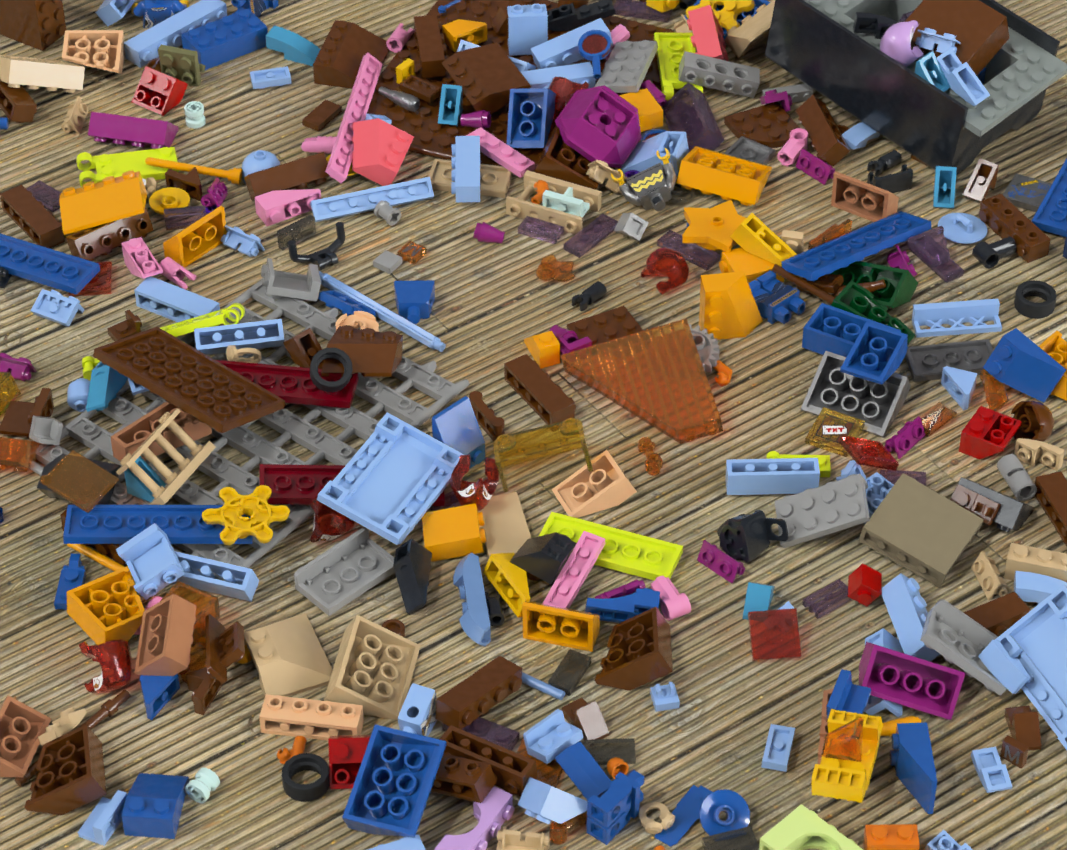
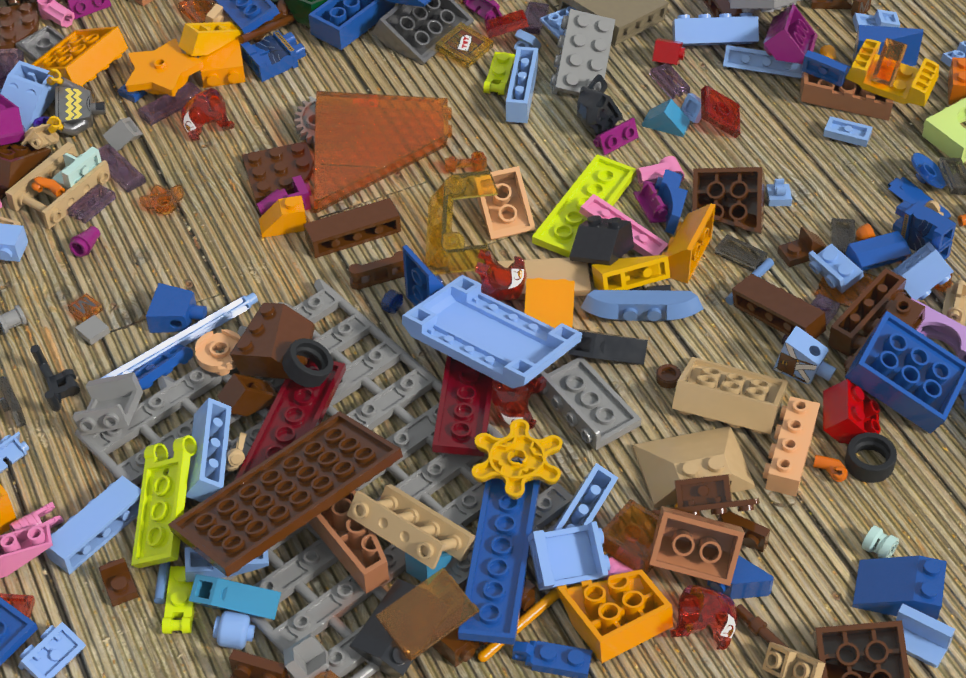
camera: 80 degrees left, 5 degrees up
black bar [572,281,607,311] -> none
light orange wedge [699,271,763,340] -> none

